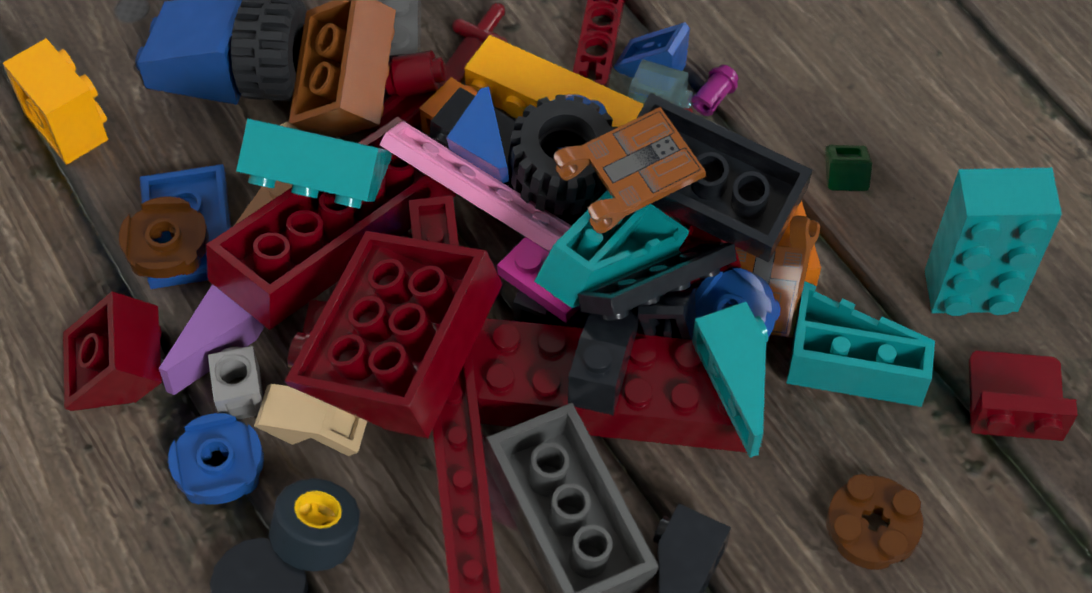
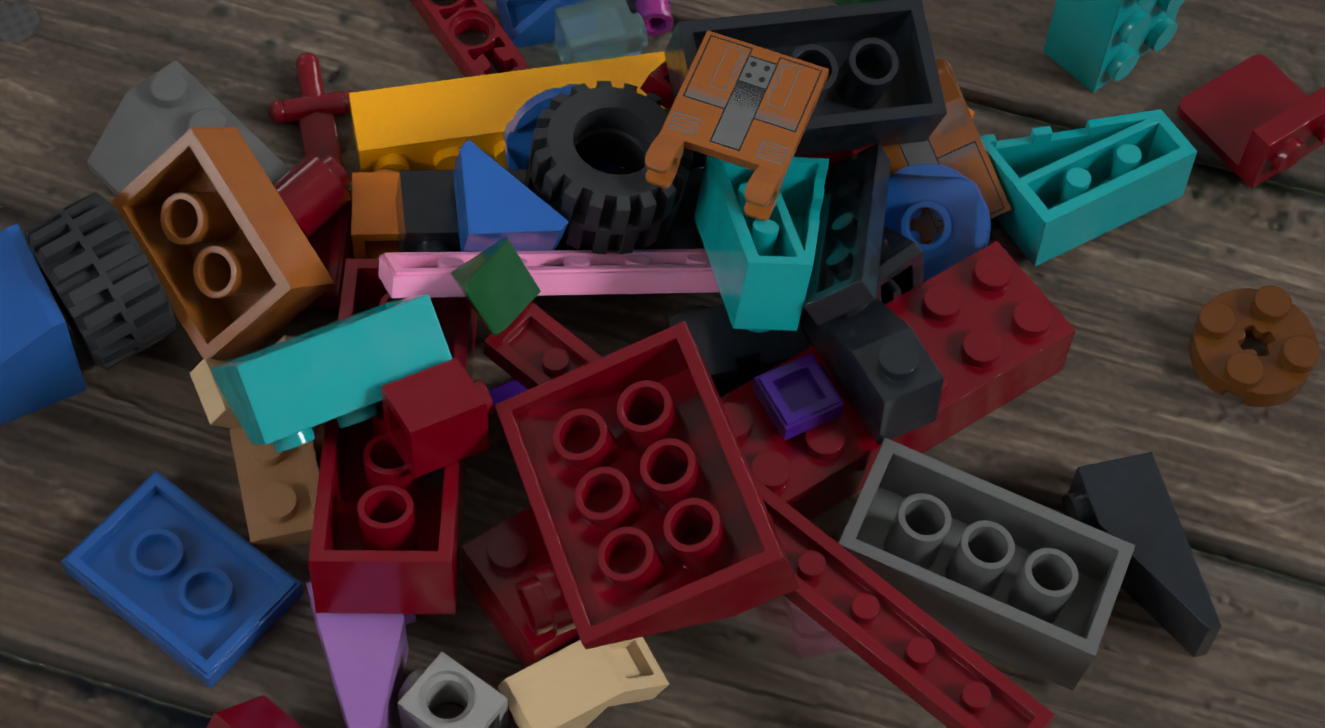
camera: 45 degrees left, 0 degrees up
reddish brown plate [119,197,209,278] -> none
dark pink plate [497,237,580,323] -> none
teal slope [692,302,768,458] -> none
none -> dark red brick [381,357,495,478]
none -> dark green slope [451,236,541,337]
none -> dark purple tile [752,353,844,441]

